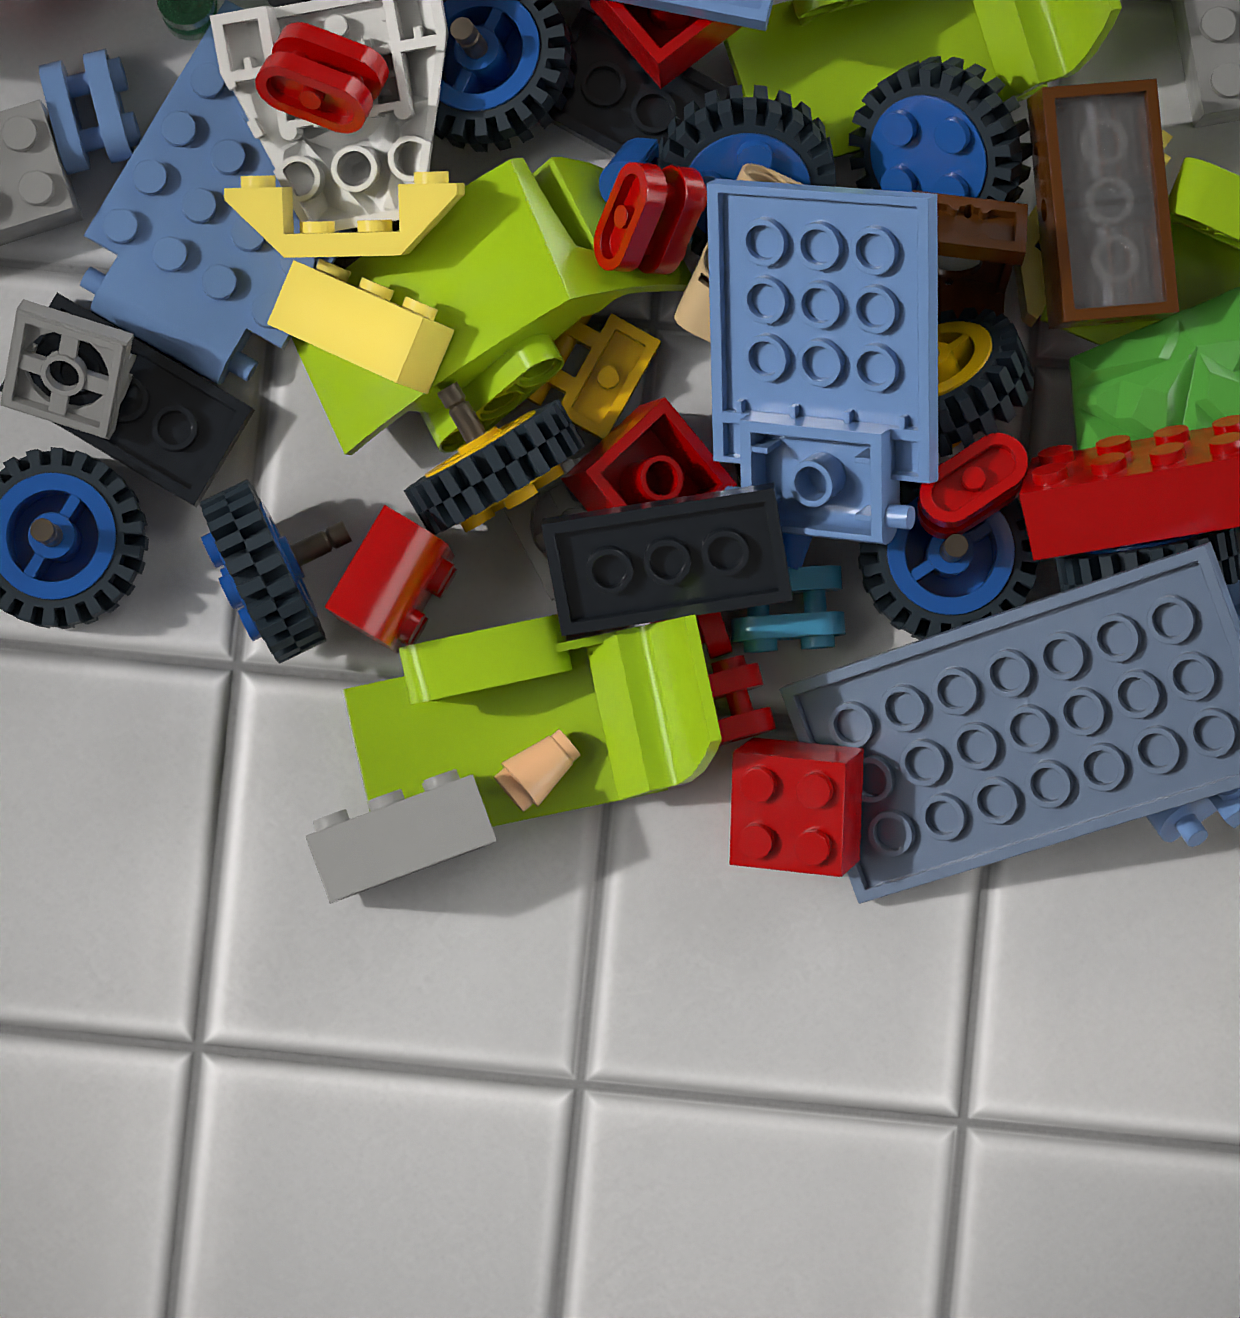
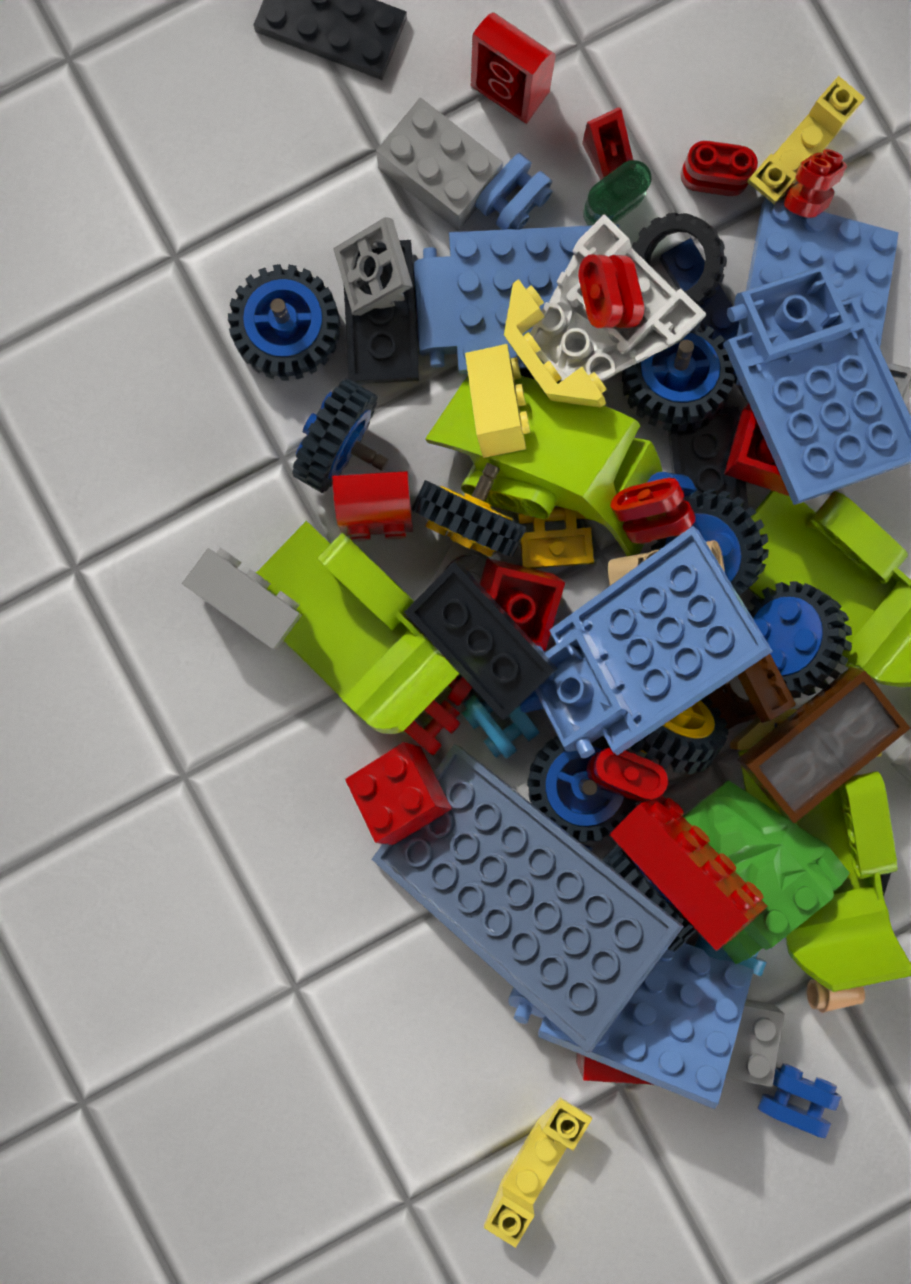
camera: 45 degrees right, 0 degrees up
light nougat cone [494,729,581,812] -> none

